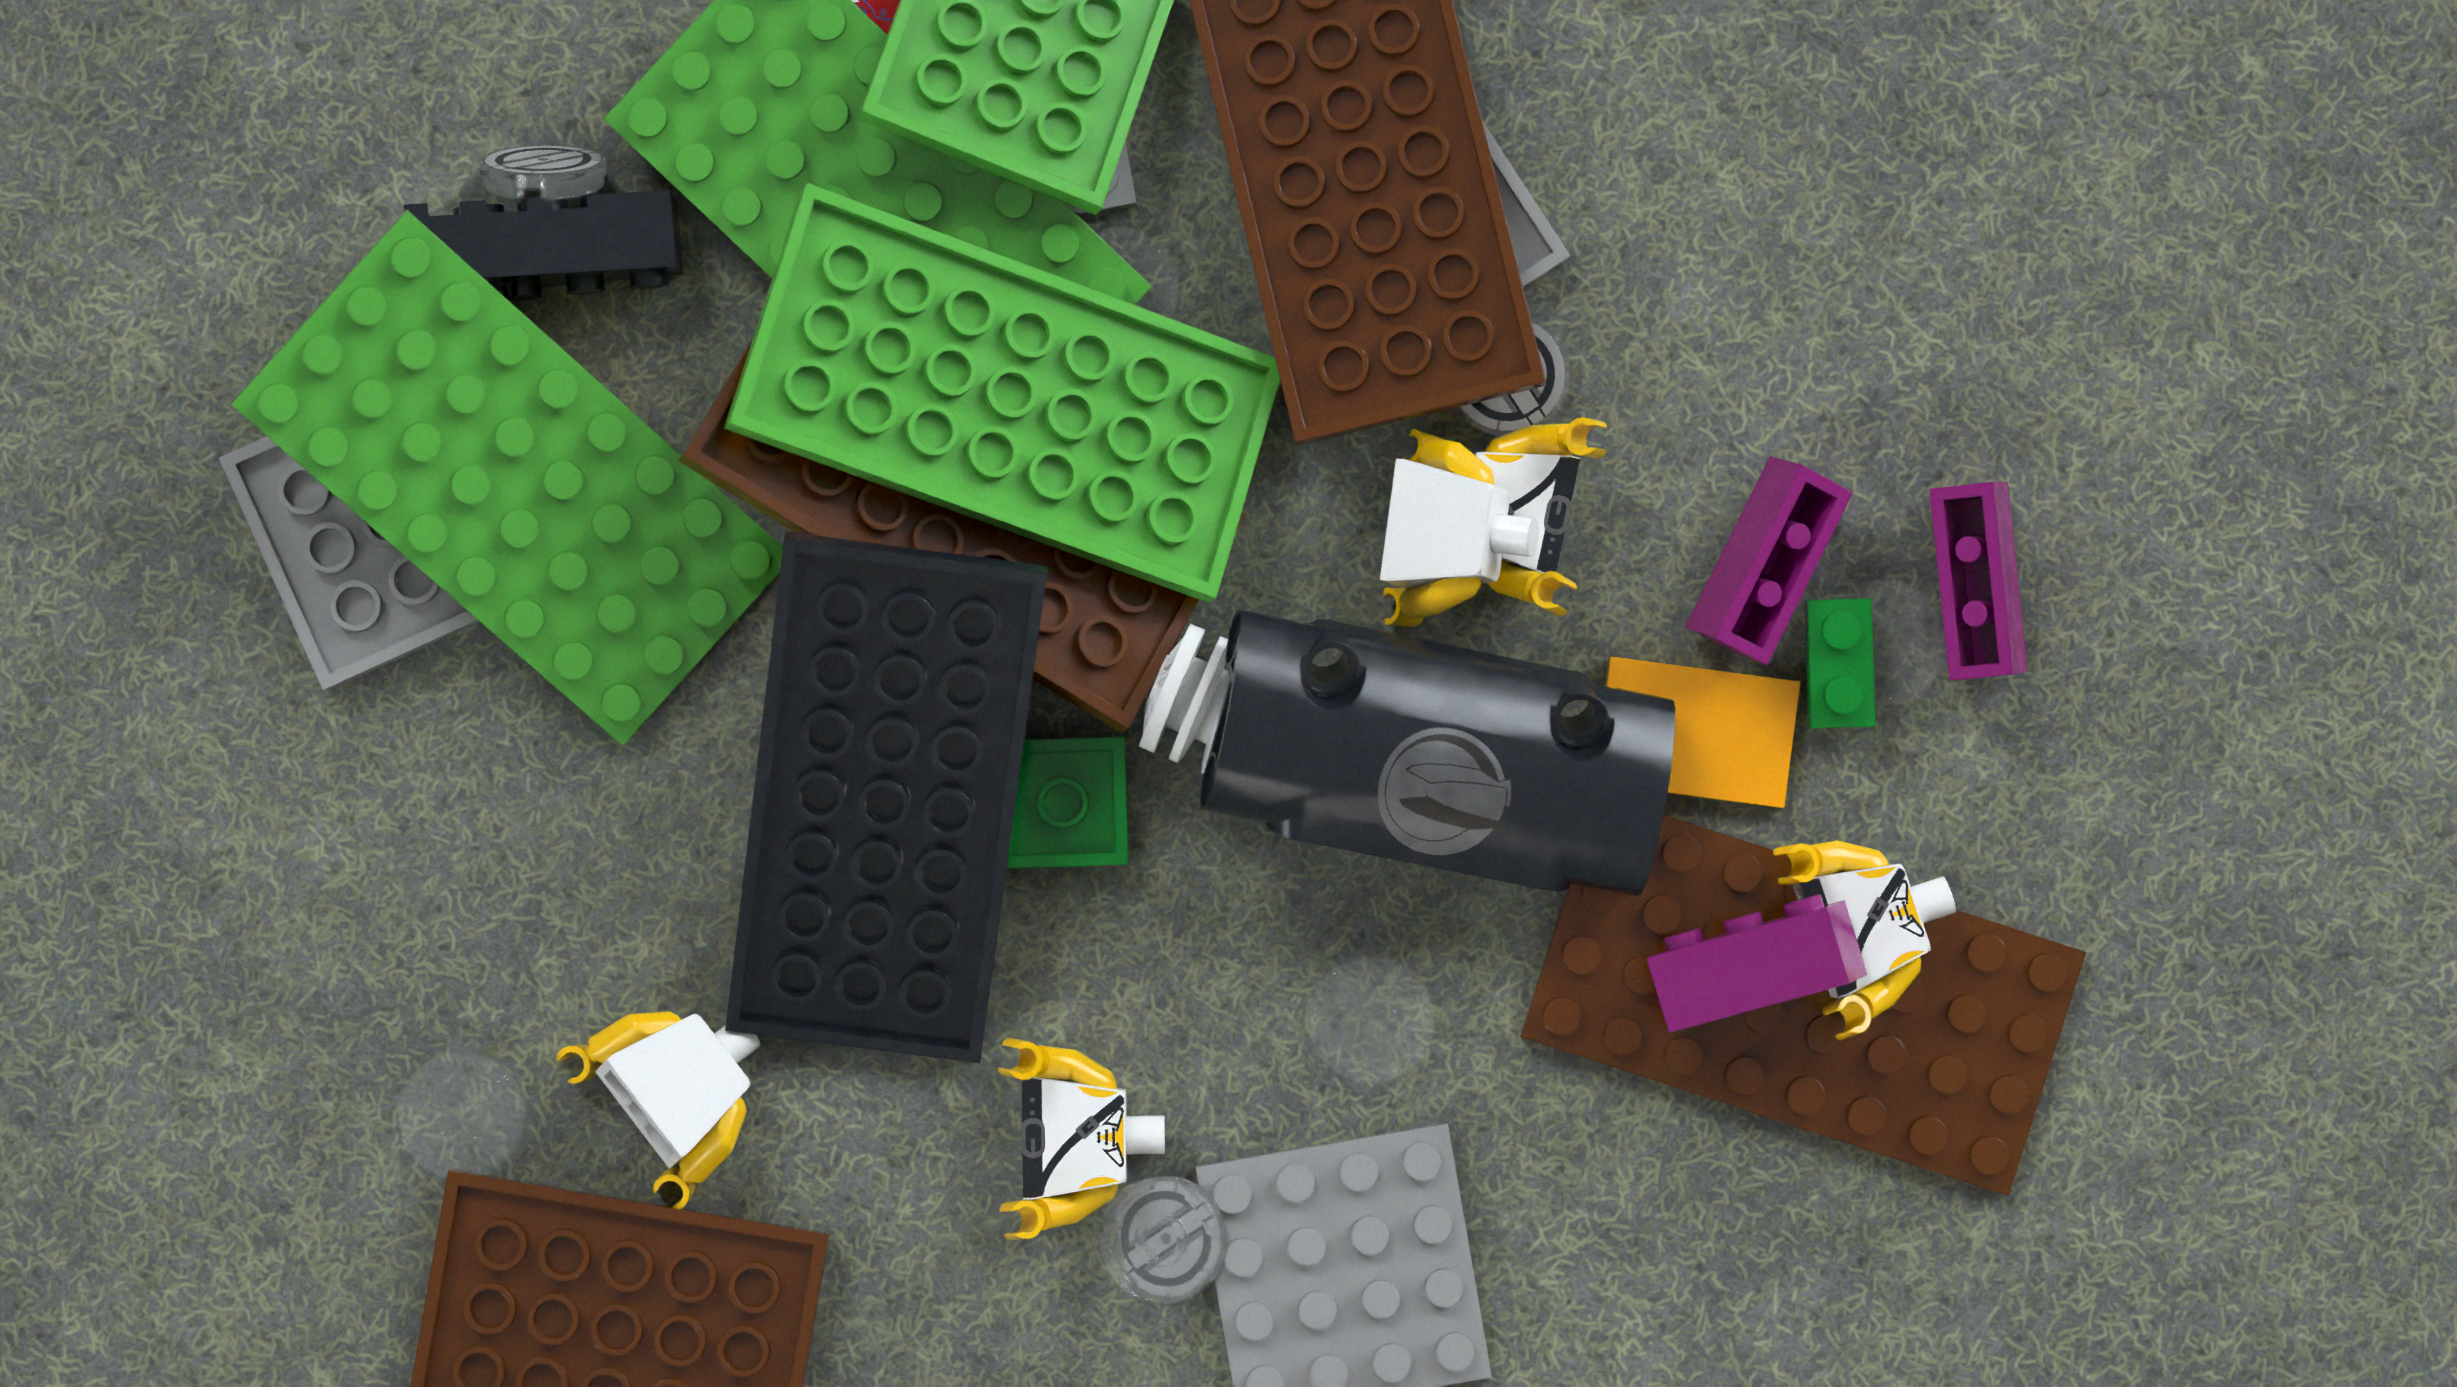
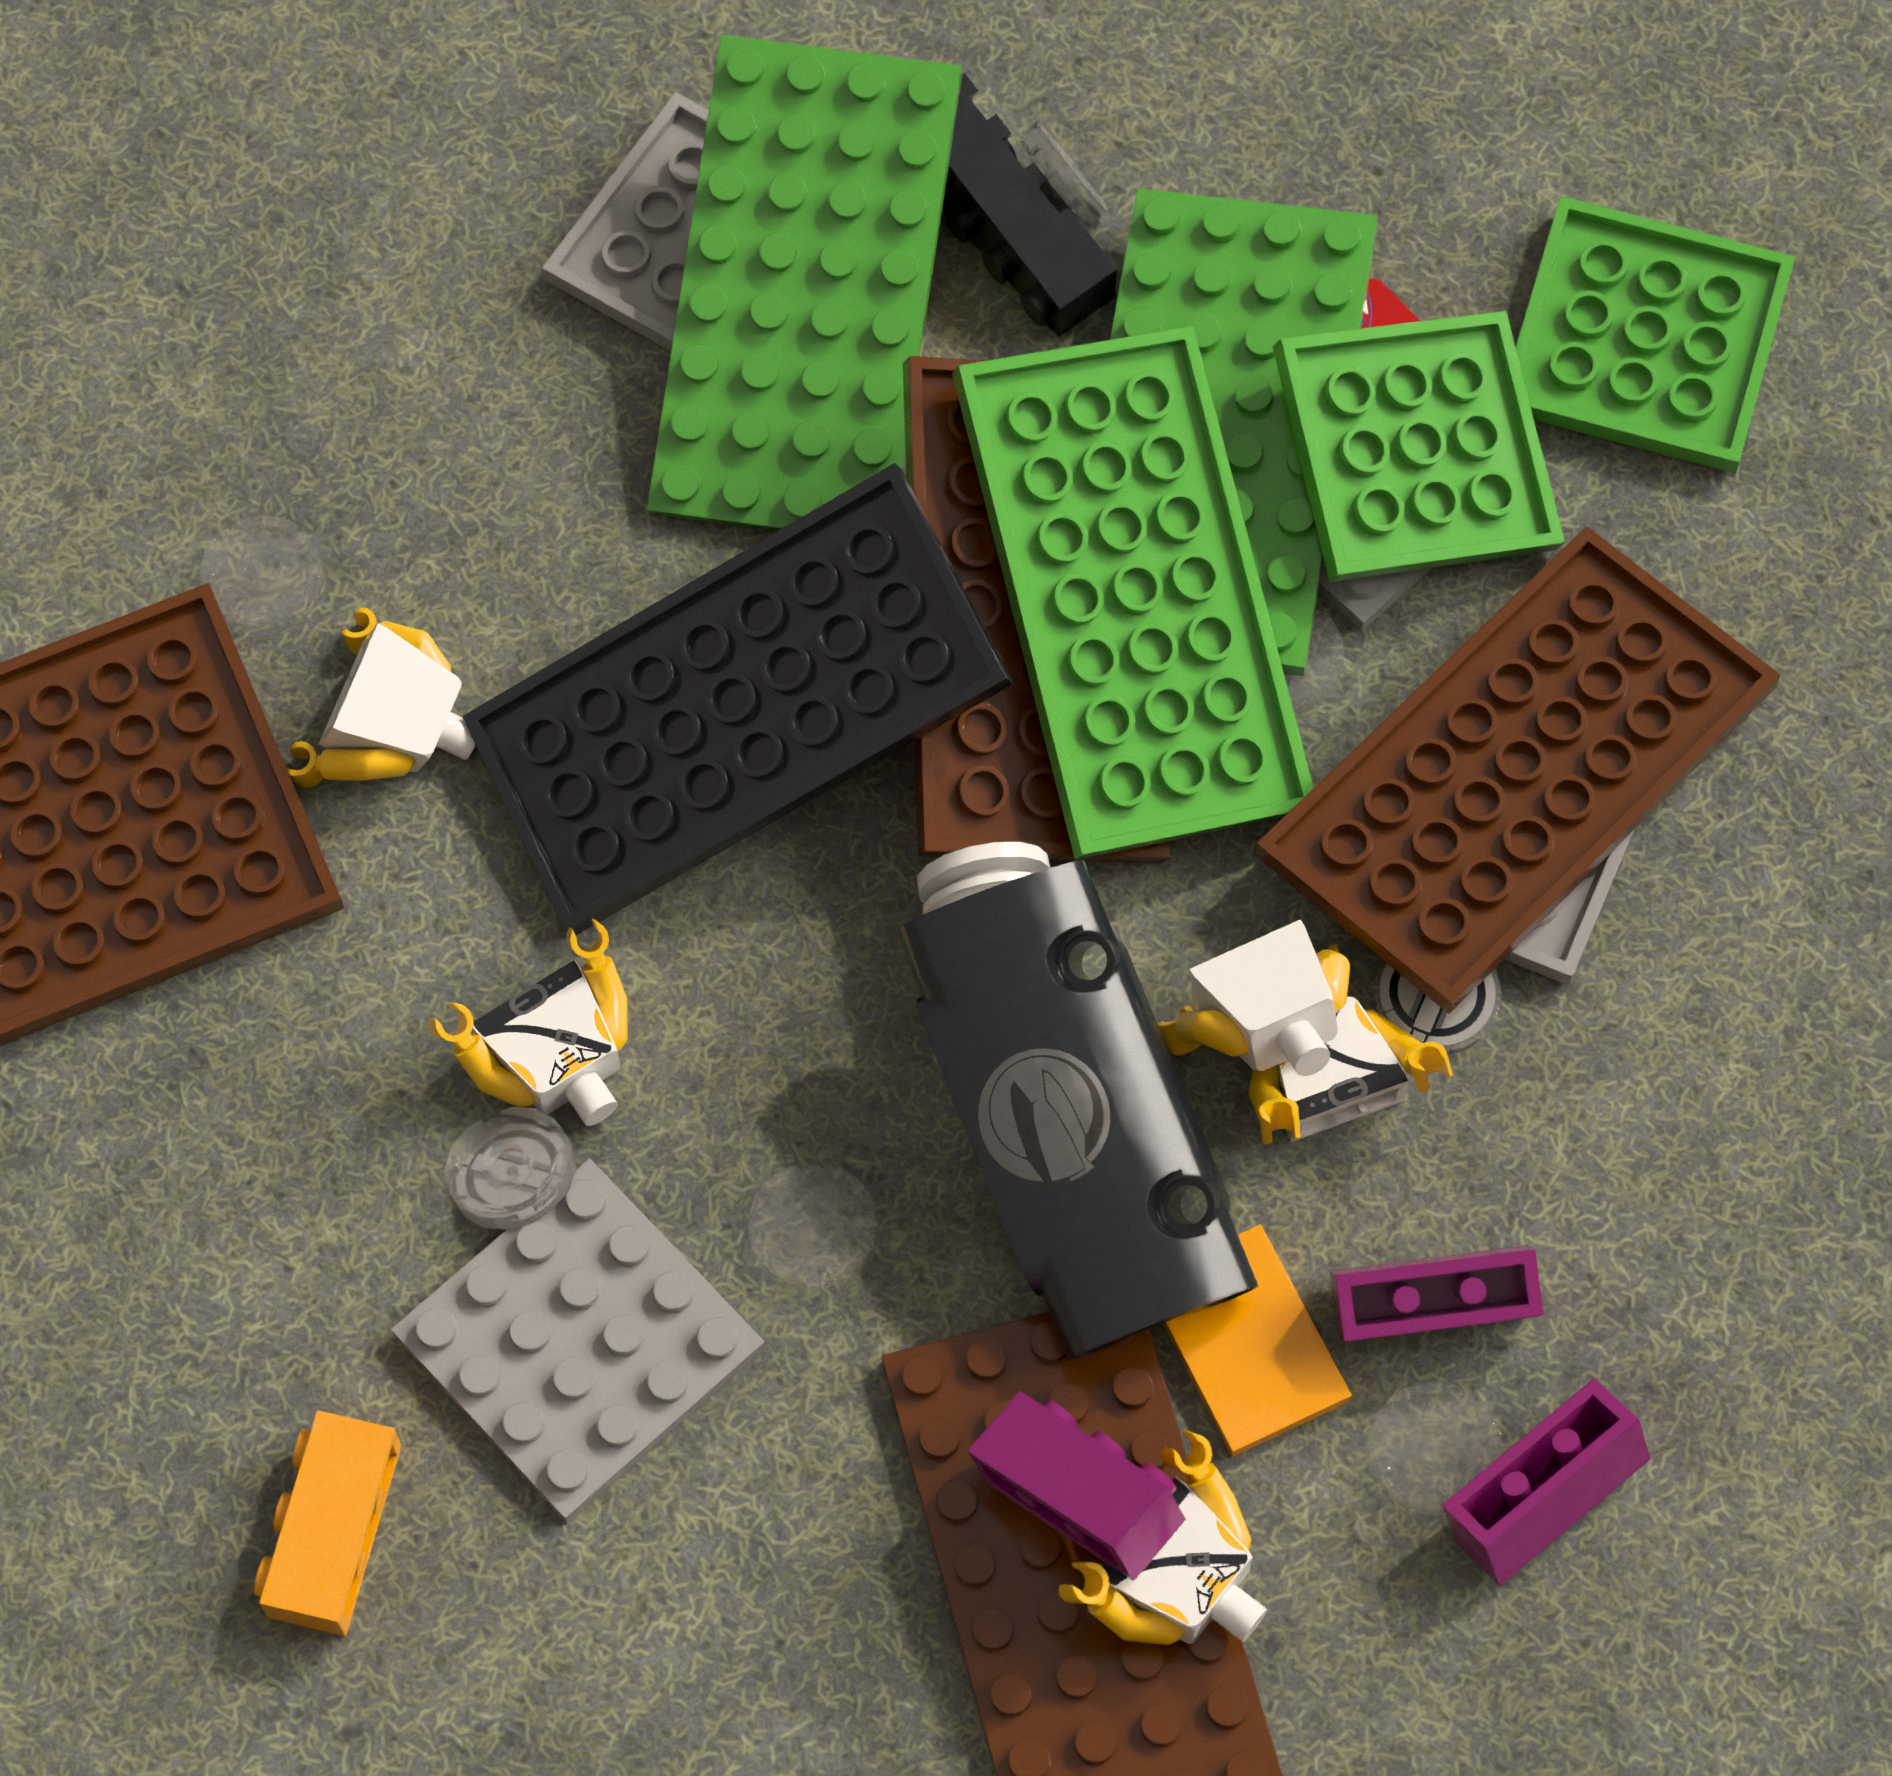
camera: 60 degrees right, 20 degrees down
green plate [1007,737,1129,869] -> none
green plate [1804,598,1876,729] -> none

